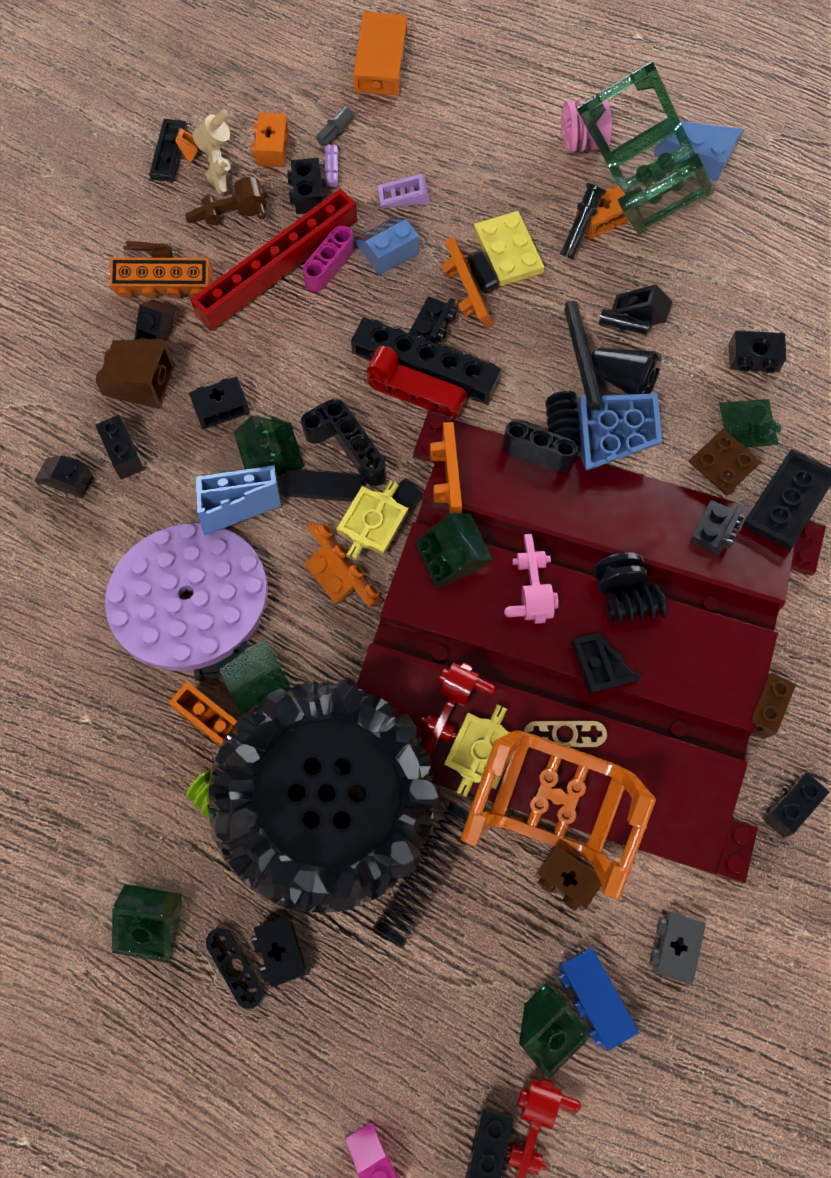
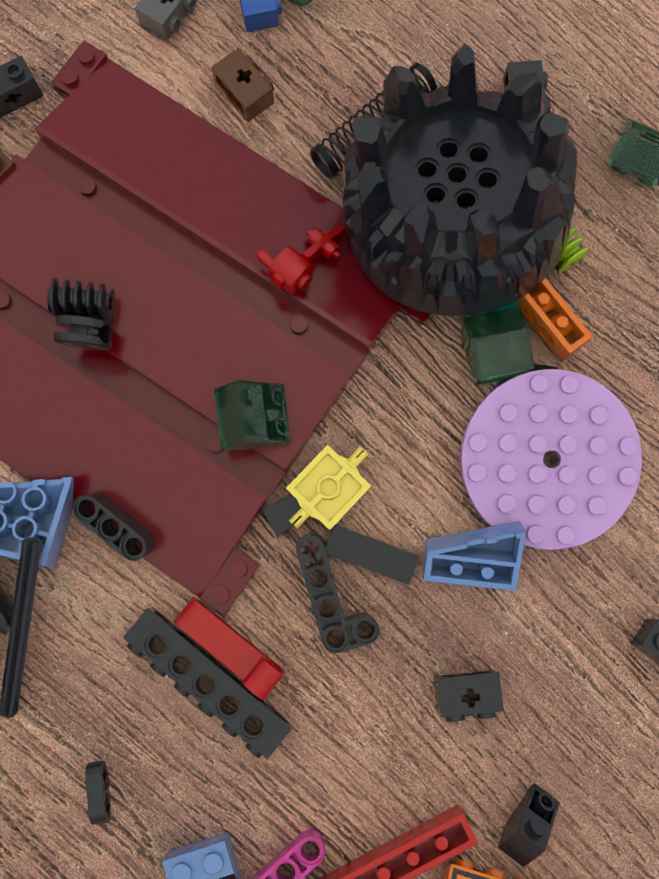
camera: 165 degrees left, 10 degrees up
black brick [95,415,145,480] -> none
reddish brown slope [96,339,175,409] -> none
black beam [206,928,264,1009] -> none
clear green slope [233,415,304,476] -> none
orange bracket [304,523,383,607] -> none
black bracket [408,296,457,345] -> none
orange hinge [430,422,462,523] -> none
orange hinge [441,236,494,329] -> none
light yellow plate [444,704,512,797] -> none
orange windscreen [460,731,656,899] -> none
light yellow plate [474,211,545,287] -> none
bright pink piece [504,534,558,624] -> none
tan beam [524,721,607,747] -> none
black piece [545,391,581,446] -> none
black wing [570,633,641,695] -> none

